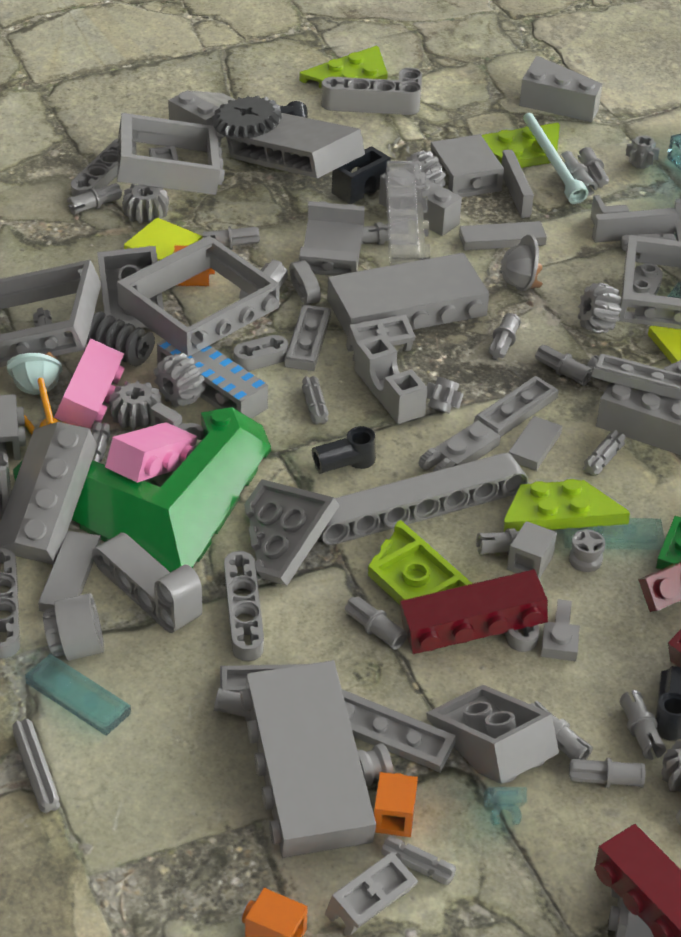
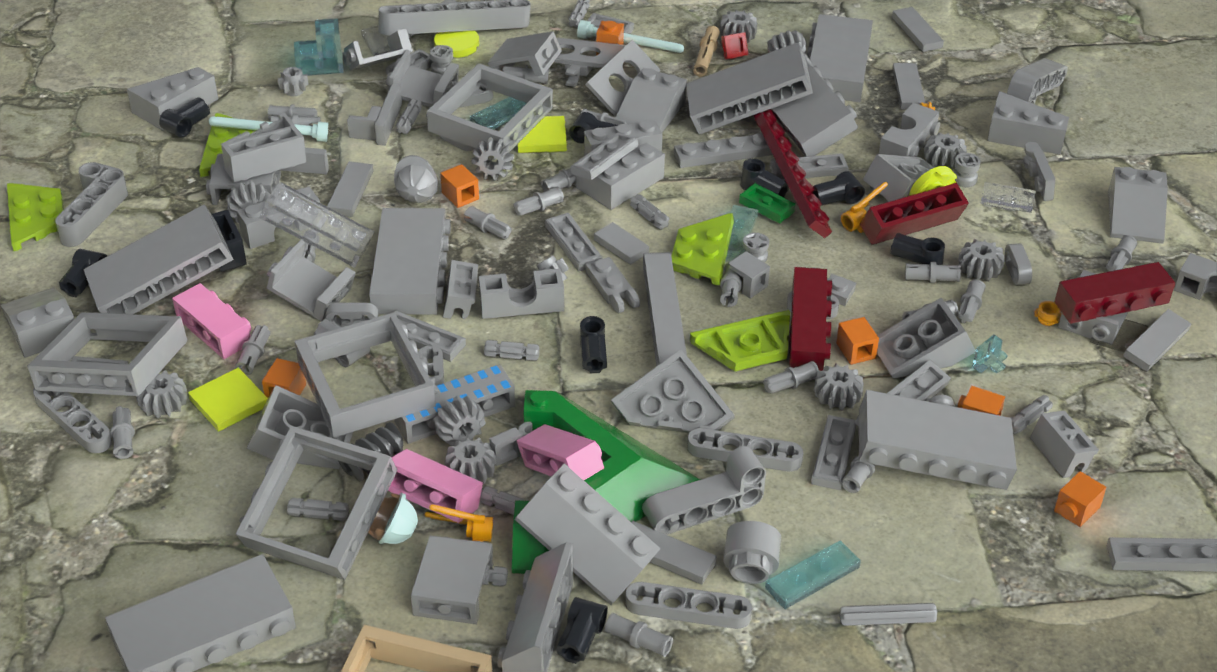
camera: 70 degrees left, 0 degrees up
dark grey gear [212,95,282,138] -> none
none -> black piece [159,97,210,138]
none -> bright pink brick [172,283,252,359]
none -> light grey wedge [221,112,306,182]
none -> orange brick [440,164,479,208]
none -> light grey gear [814,363,864,411]
none -> orange brick [836,317,879,365]

